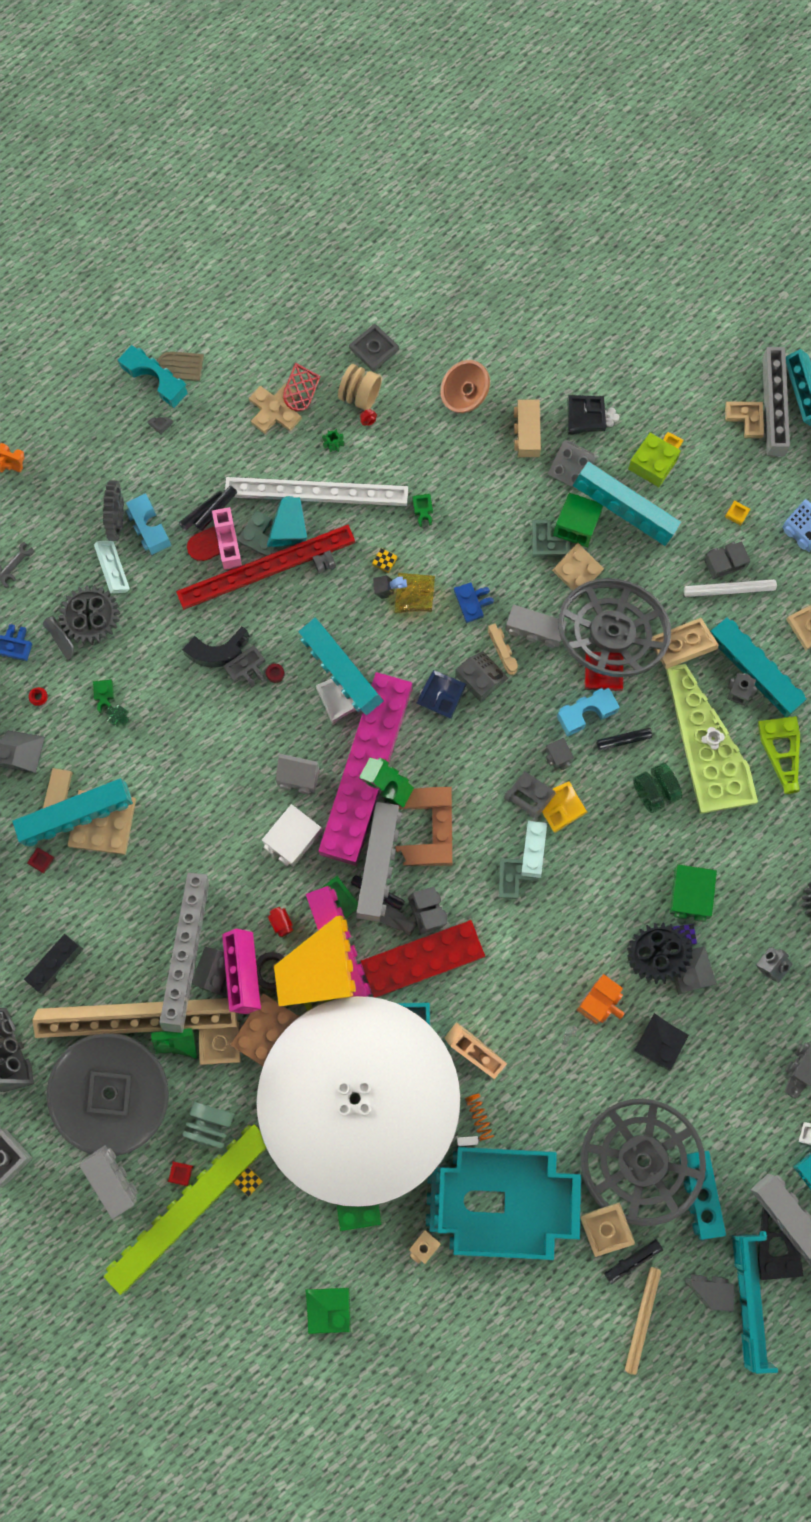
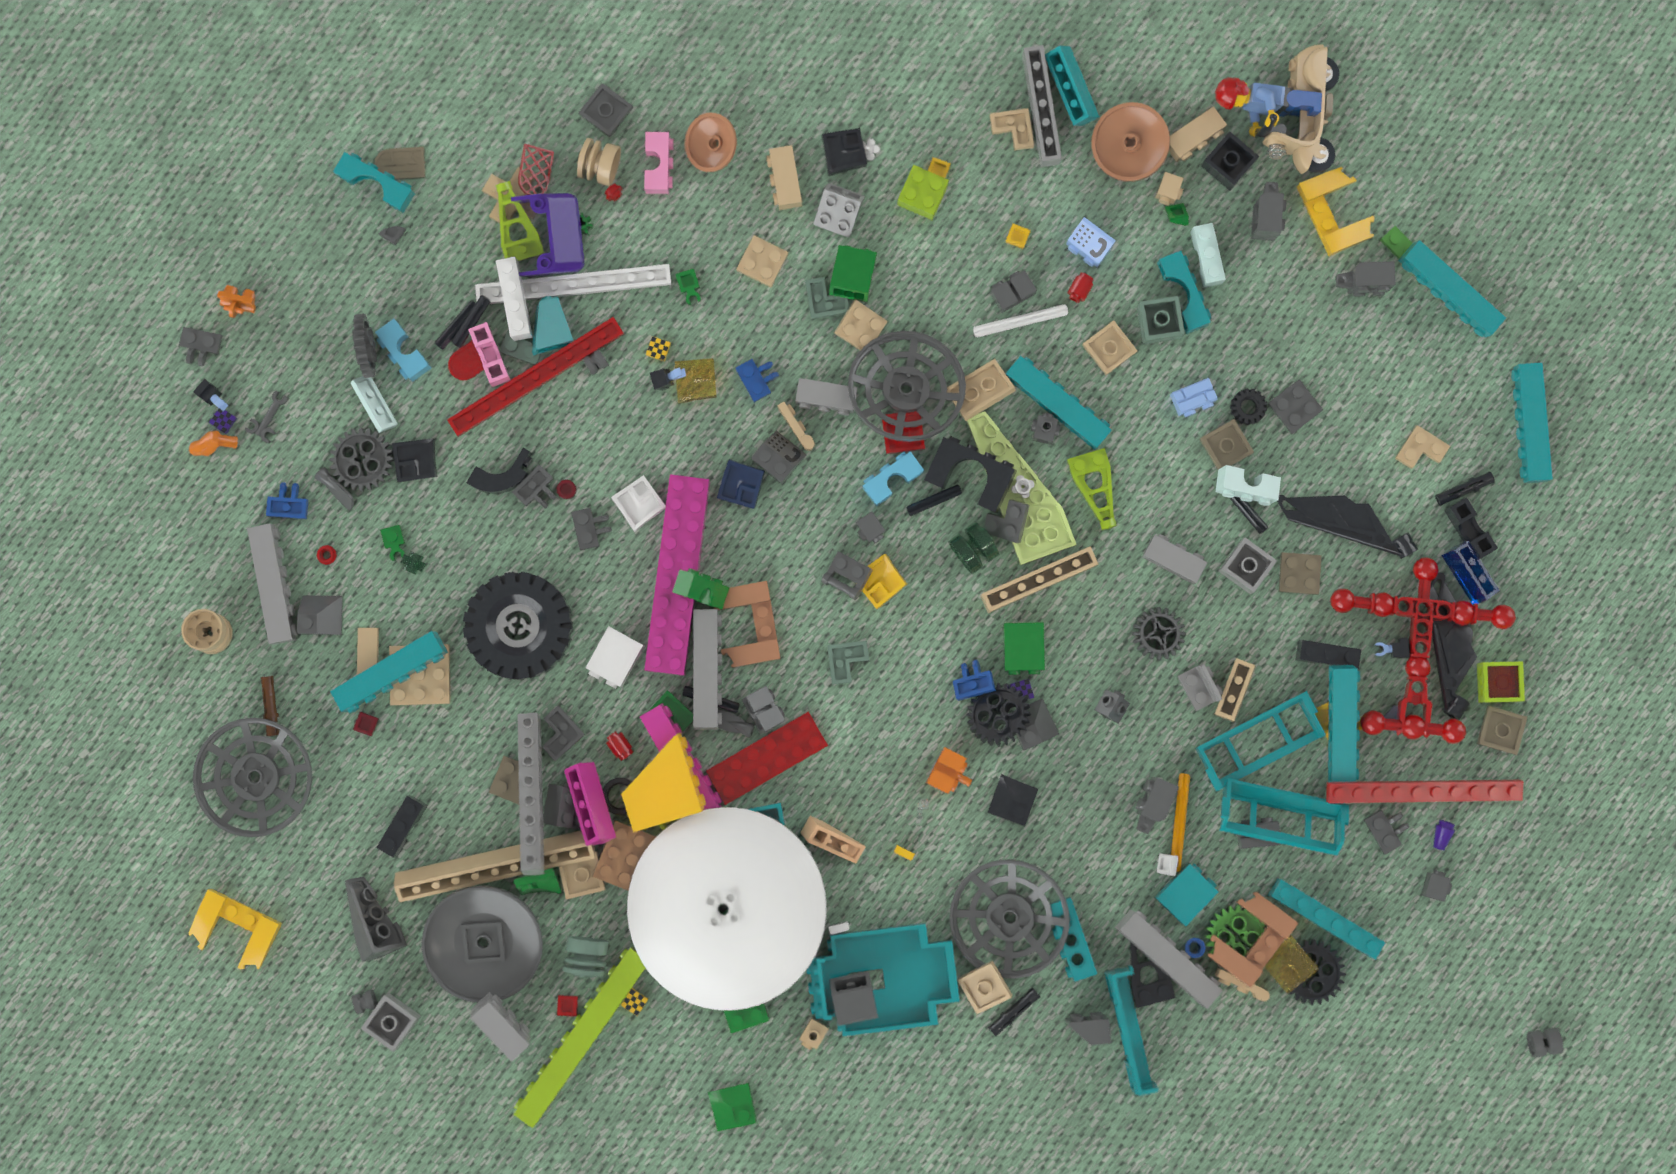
camera: 10 degrees left, 10 degrees up
light grey slope [276,754,320,794] -> none
teal brick [298,617,384,716] -> none
orange piece [465,1093,494,1141] -> none
light aqua plate [521,821,547,878] -> none
teal brick [572,461,681,546] -> none
tan axle [625,1267,661,1375] -> none
none -> black plate [392,439,437,483]
none -> black wheel [463,572,573,680]
none -> dark tan plate [489,756,519,804]
none -> lime plate [495,181,544,261]
none -> white brick [496,257,533,341]
none -> dark purple windscreen [511,193,585,277]
none -> dark grey plate [542,705,585,761]
none -> dark grey hinge [571,508,612,551]
none -> bright pink arch [644,132,674,194]
none -> tan plate [736,235,789,287]
none -> dark grey slope [829,971,878,1026]
none -> yellow tile [894,845,915,861]
none -> black arch [924,436,1017,514]
none -> blue hinge [953,660,996,701]
none -> tan brick [980,546,1098,614]
none -> dark grey plate [983,500,1030,543]
none -> red brick [1067,272,1094,303]

